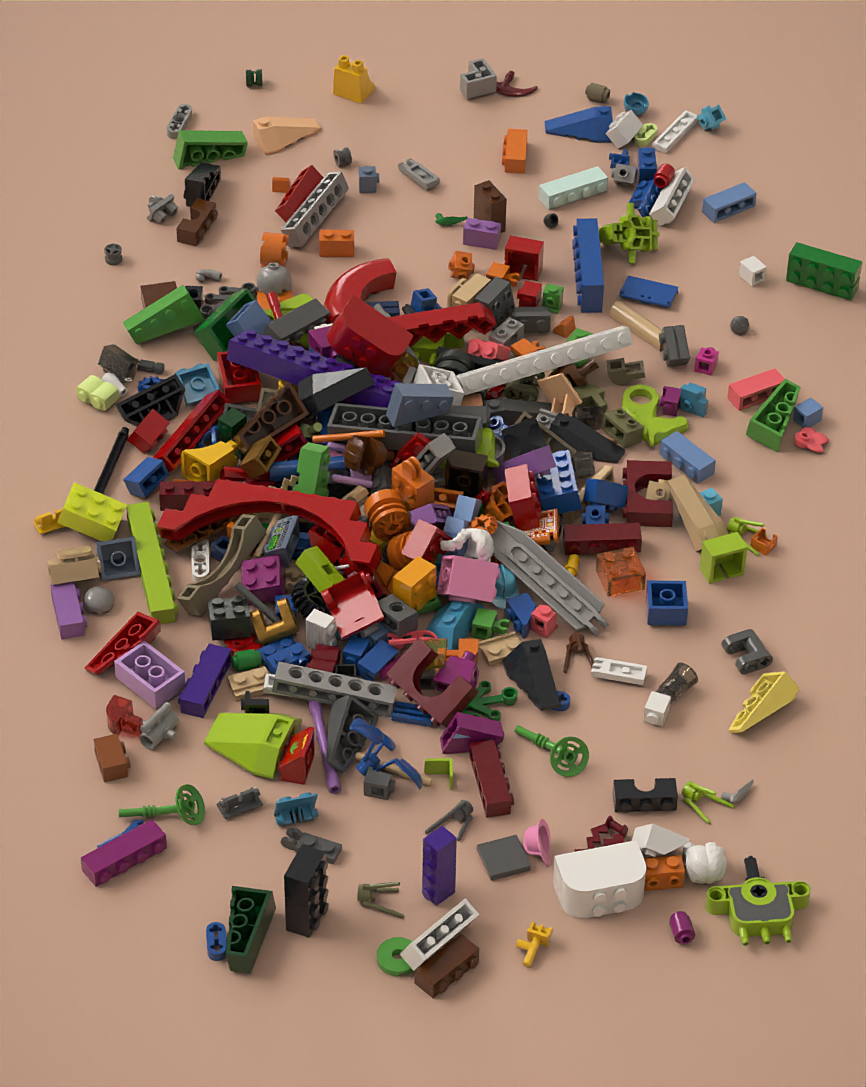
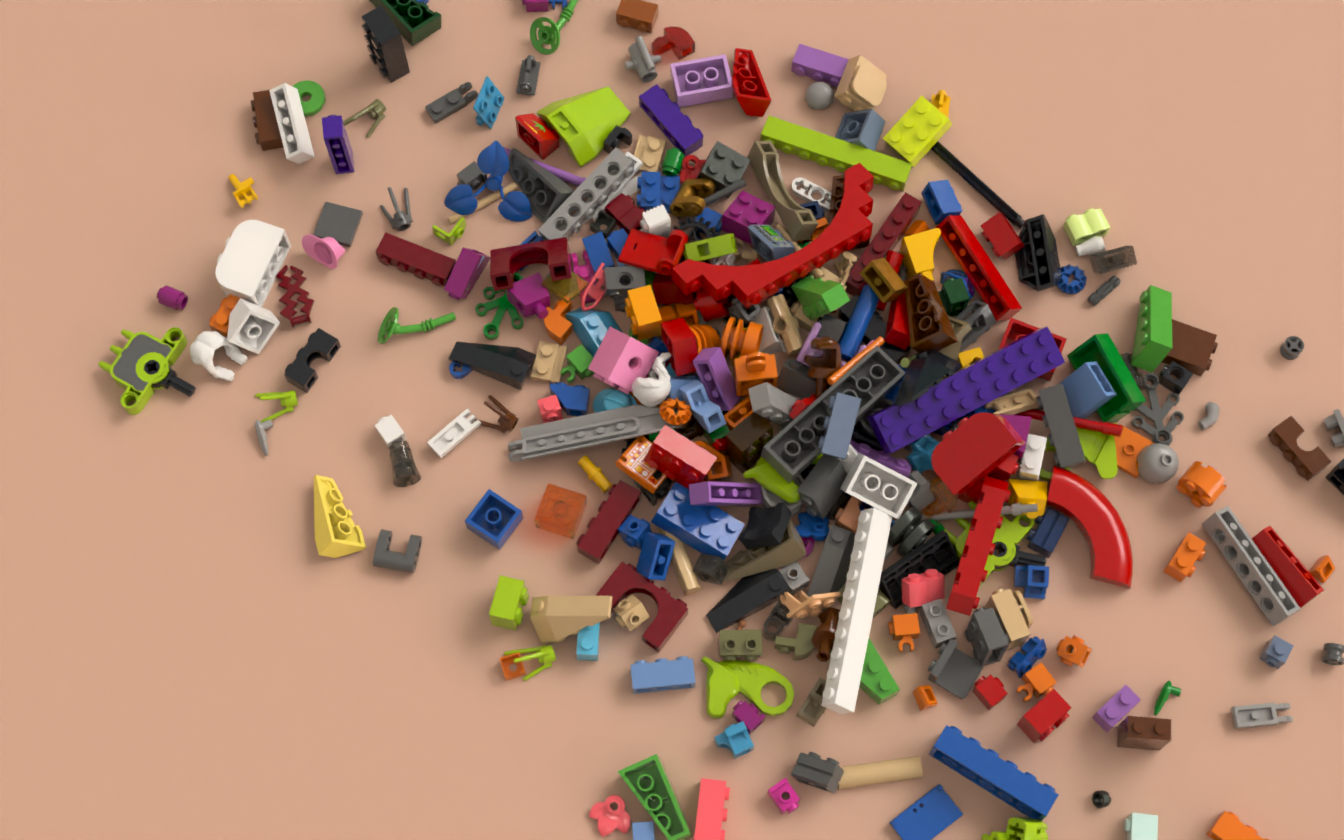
camera: 125 degrees right, 25 degrees up
dark azure plate [175,363,221,407] -> none
bright green brick [542,284,564,314] -> none

